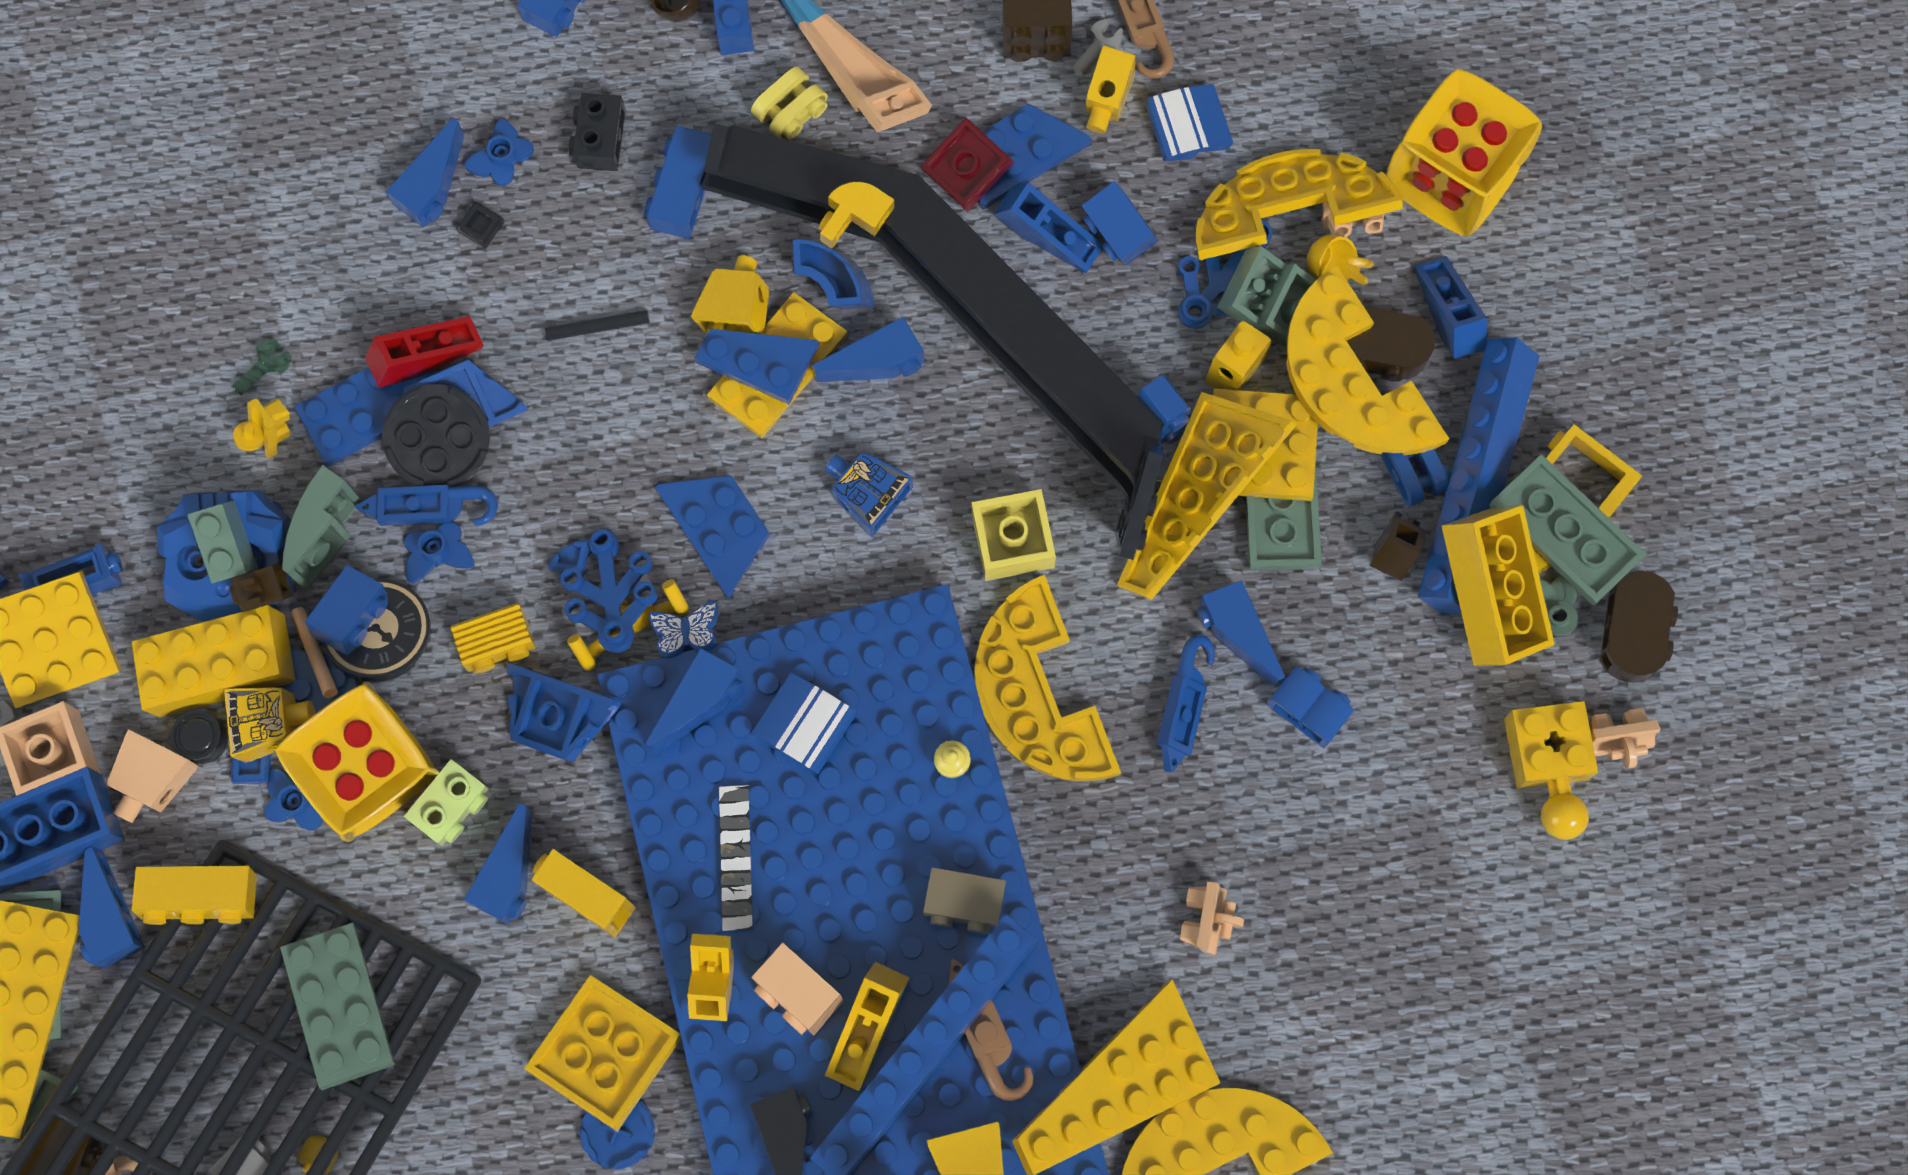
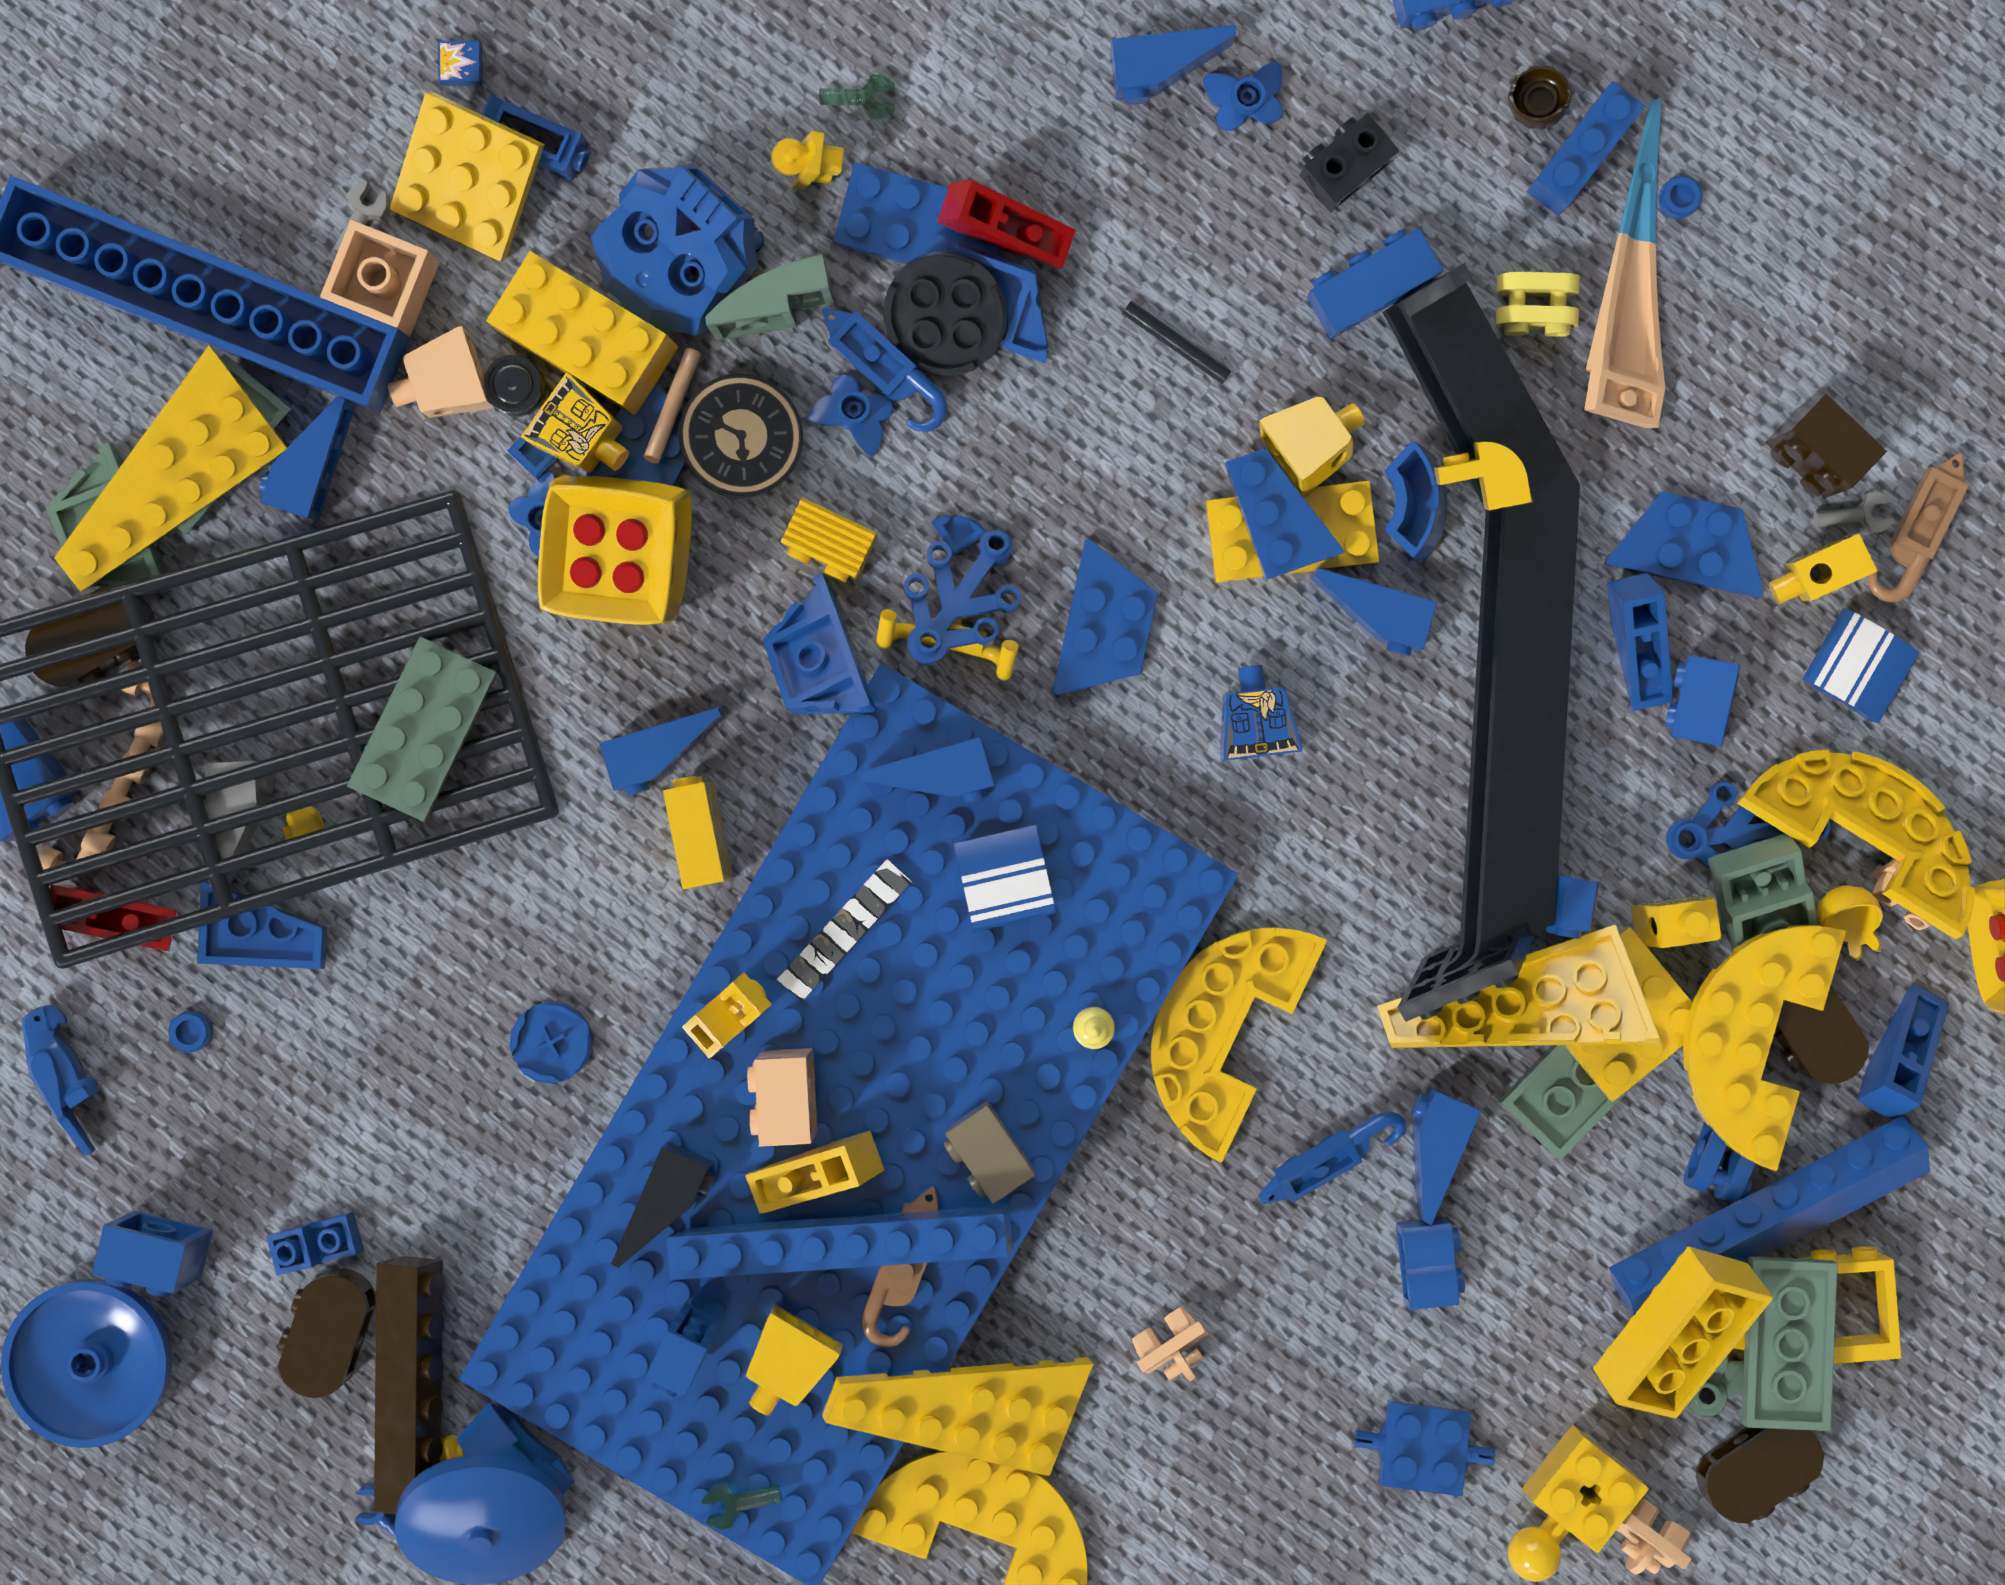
camera: 45 degrees right, 15 degrees up
yellow brick [131,866,257,925] -> none
sand green brick [187,500,258,584] -> none
dark brown brick [230,562,293,613] -> none
blue brick [305,565,388,656] -> none
yellowish green brick [403,759,489,846] -> none
black tile [456,202,505,249] -> none
yellow plate [524,975,682,1132] -> none
blue animal [649,600,718,657] -> none
dark red tile [919,117,1015,213] -> none
light yellow brick [971,489,1056,581] -> none
dark brown brick [1369,511,1426,581] -> none
none -> blue plate [1353,1400,1495,1497]

